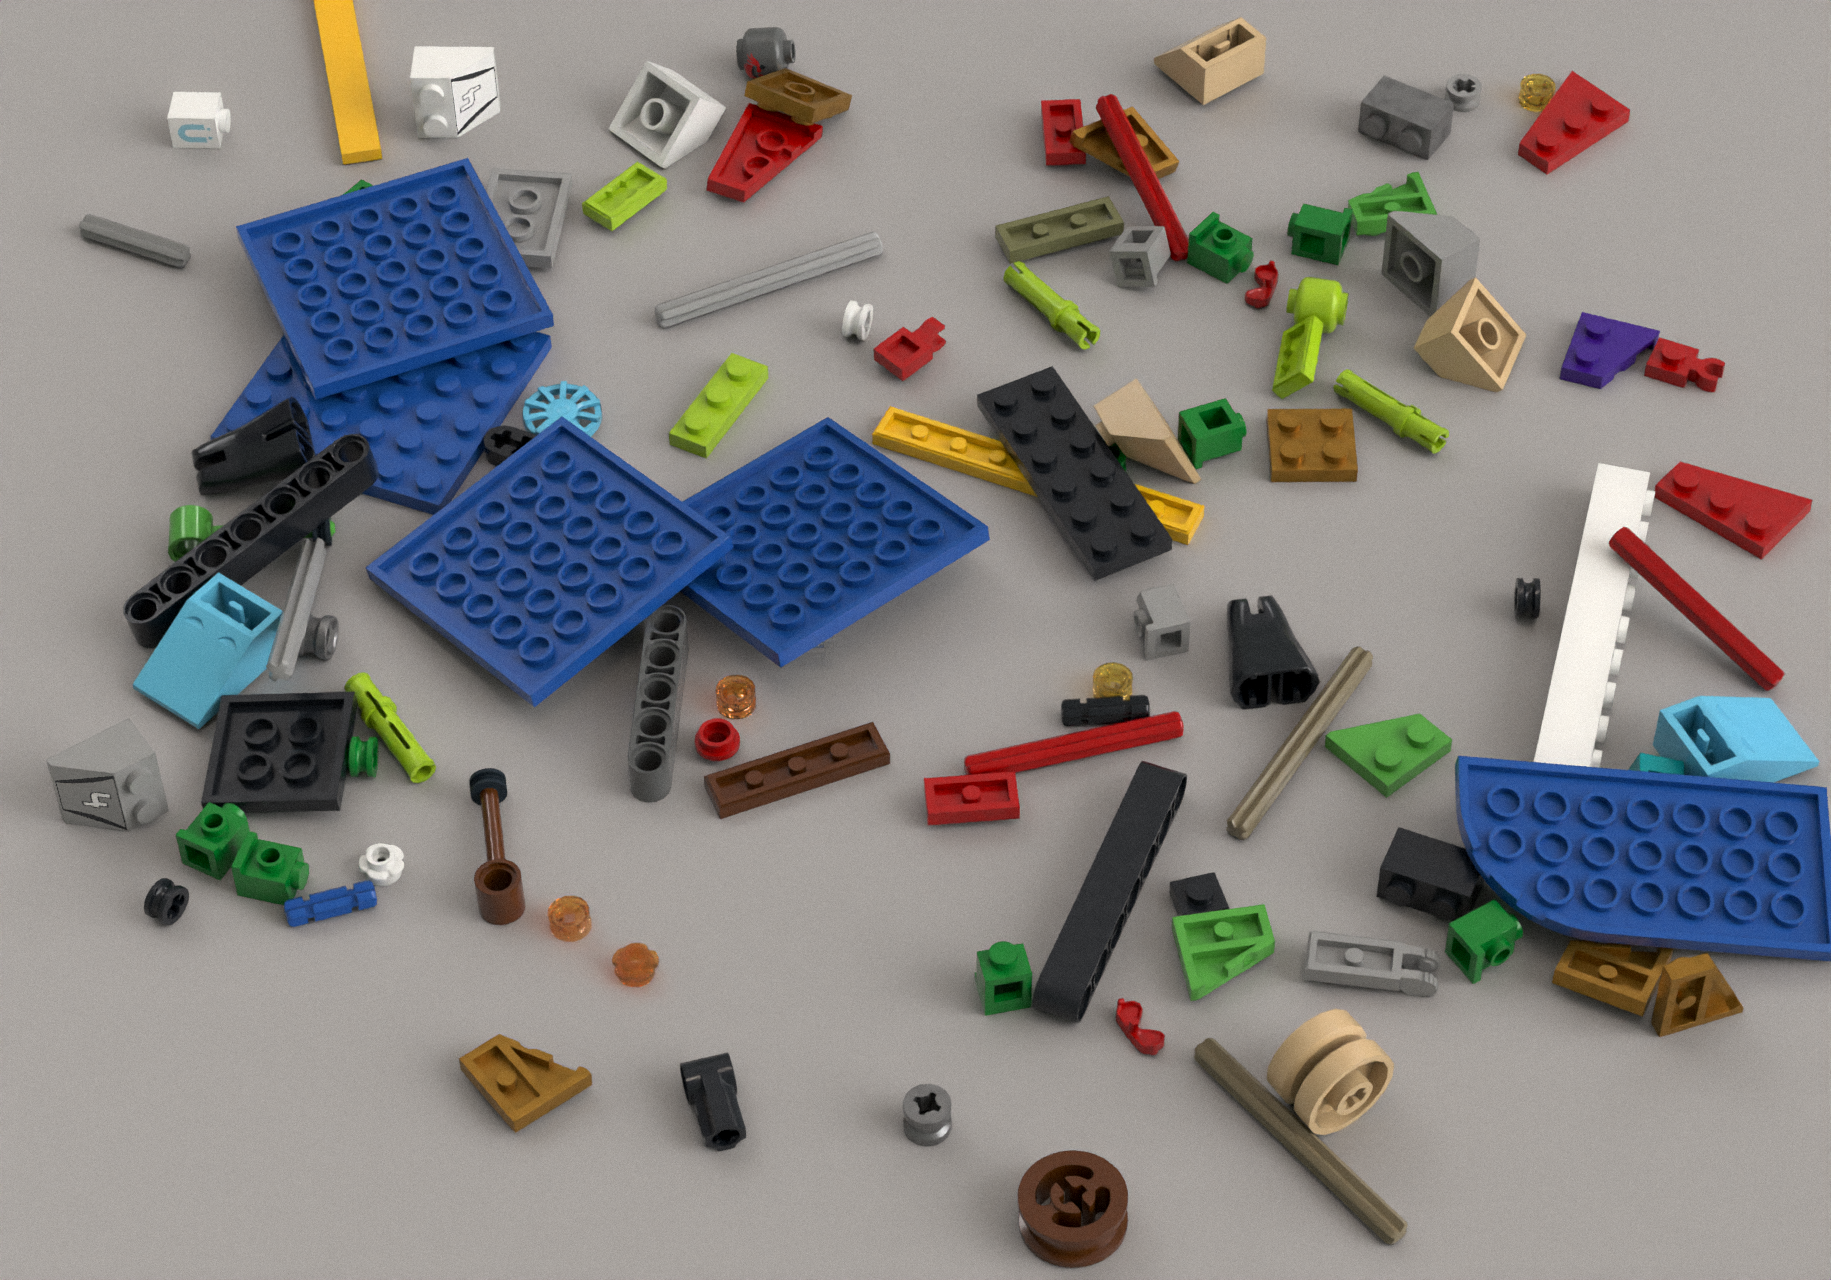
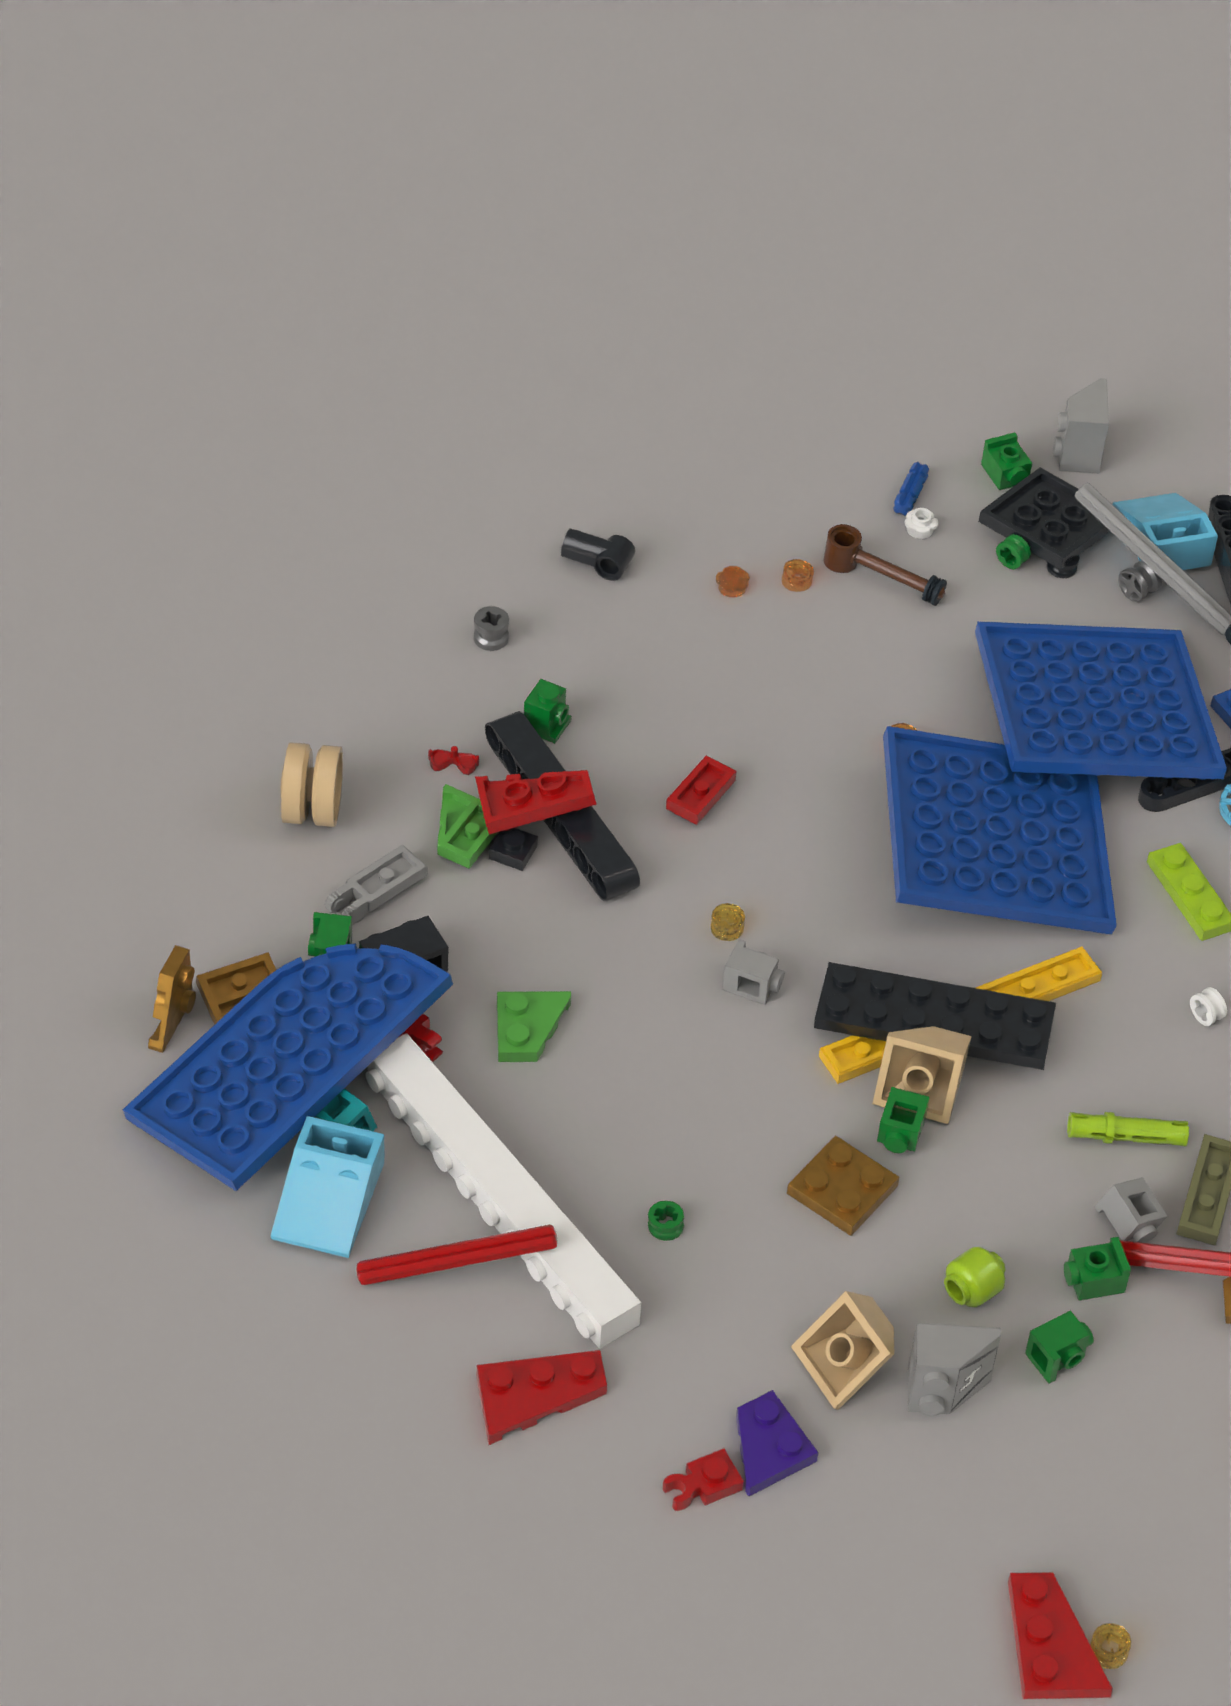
camera: 125 degrees right, 0 degrees up
black bush [144,878,189,926] -> none
green brick [231,831,309,905] -> none
lime pin [344,672,436,783] -> none
pearl gold wing [459,1034,593,1133] -> none
dark grey beam [628,605,689,803] -> none
red plate [694,718,740,761] -> none
reddish brown tile [703,722,890,819] -> none
red plate [873,317,946,381] -> none
red axle [964,711,1184,775] -> none
reddish brown wheel [1018,1150,1128,1268] -> none
black axle [1061,695,1150,726] -> none
dark tan axle [1194,1038,1408,1245] -> none
dark tan axle [1226,646,1373,840] -> none
black piece [1227,595,1320,710] -> none
red piece [1245,261,1279,308] -> none
lime plate [1272,315,1324,399] -> none
lime pin [1333,369,1449,454] -> none
bright green wing [1348,172,1437,236] -> none
flat silver brick [1358,75,1454,160] -> none
light grey bush [1445,74,1482,112] -> none
black bush [1514,578,1541,618] -> none
none -> red wing [475,770,597,835]
none -> green bush [648,1200,684,1241]

